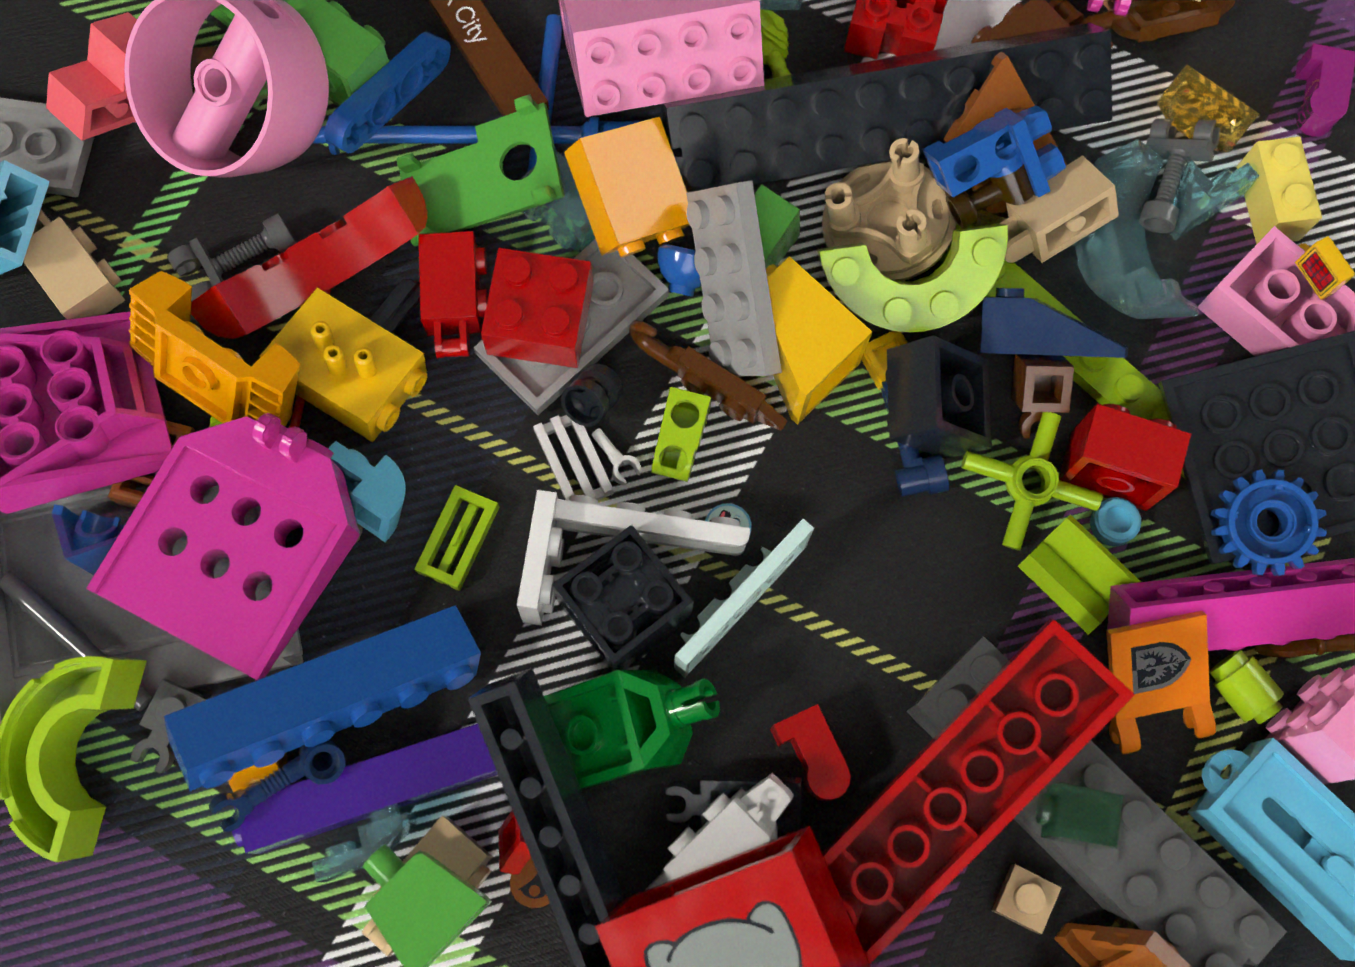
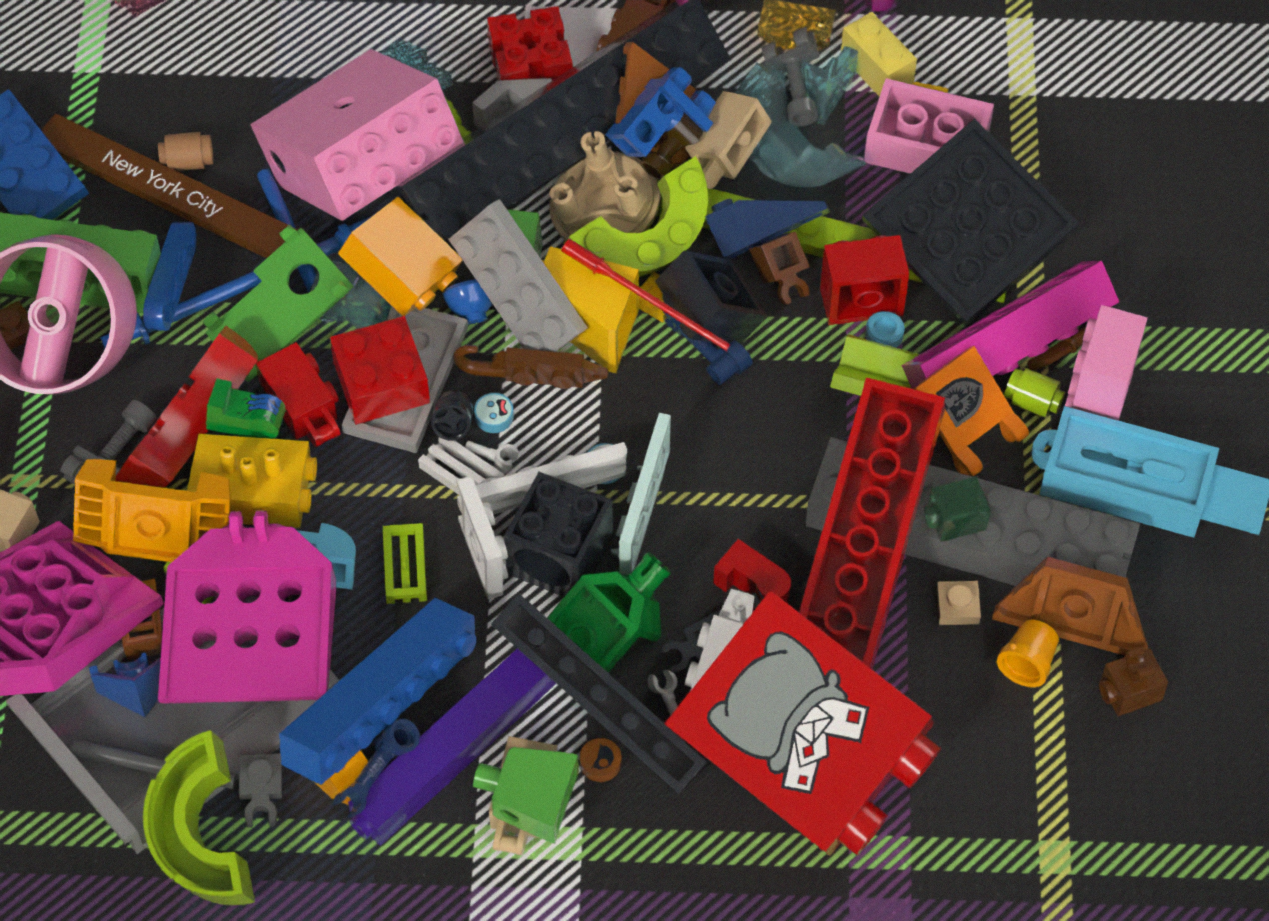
camera: 25 degrees left, 15 degrees down
clear light blue slope [312,807,417,882] -> none
red plate [498,810,531,875] -> none
lime leg [652,387,711,482] -> none
lime bar [961,412,1103,551] -> none
blue gear [1211,470,1327,576] -> none
yellow tile [1295,236,1355,300] -> none
none -> green leg [206,378,286,439]
none -> light grey slope [472,79,552,128]
none -> tile [474,393,514,433]
none -> red piece [561,238,731,351]
none -> white hand [647,670,678,716]

